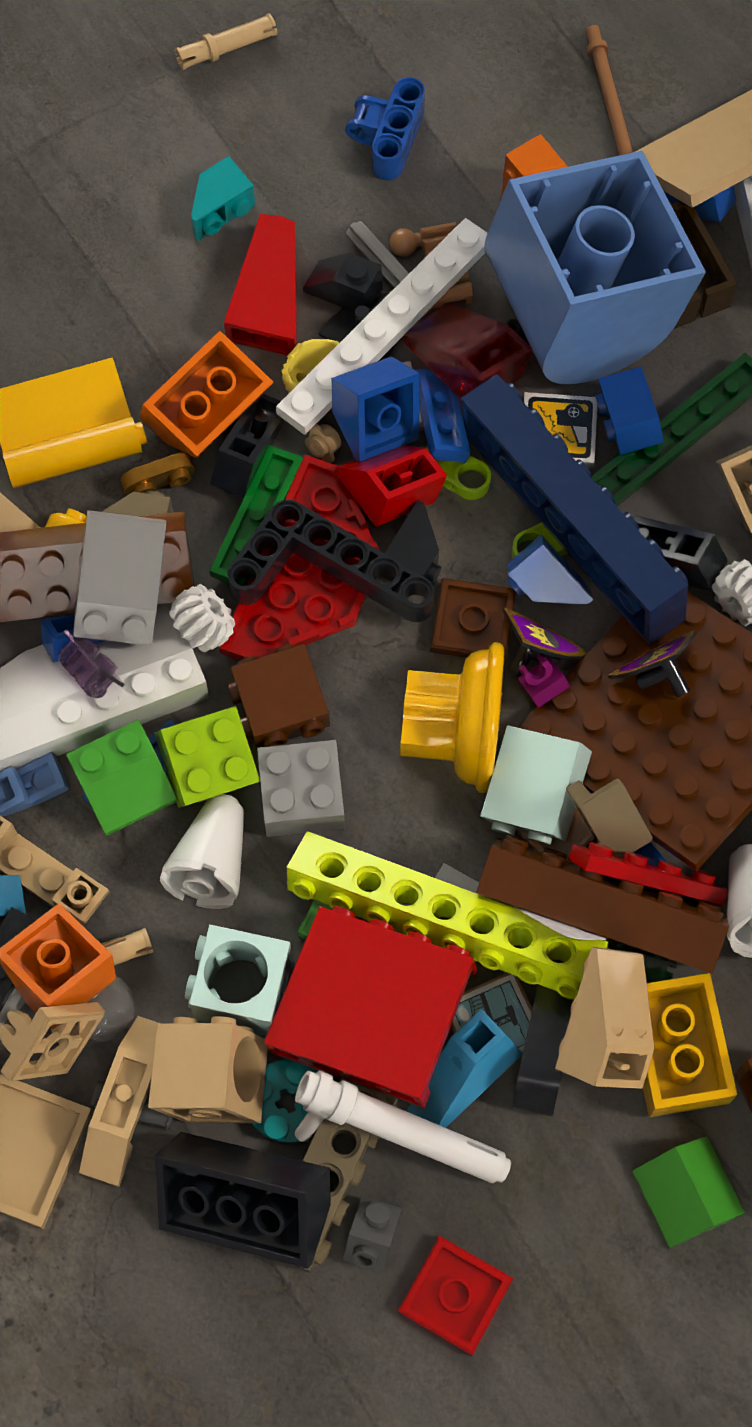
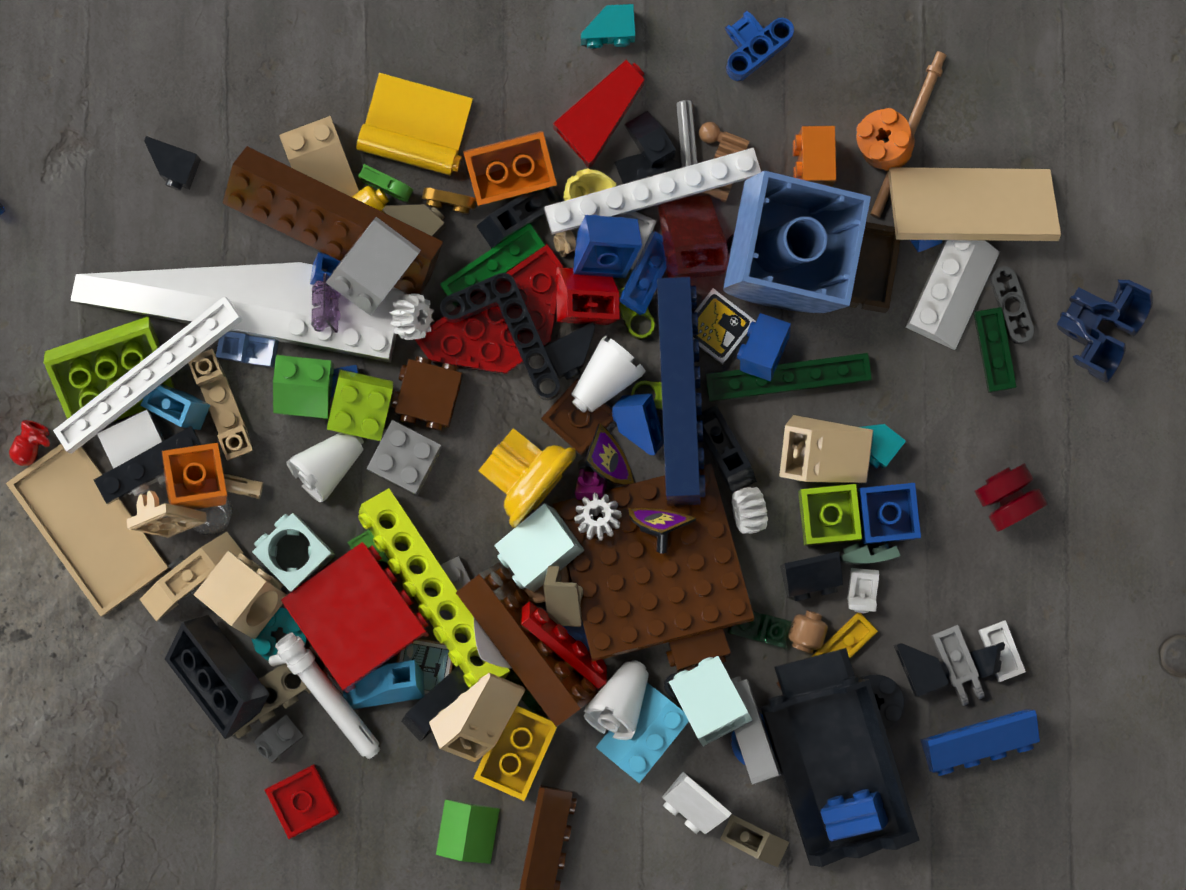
camera: 30 degrees right, 15 degrees up
none -> bright green piece [358,164,413,202]
none -> white cone [572,336,645,413]
none -> white gear [574,493,622,541]
none -> orange brick [856,108,915,171]

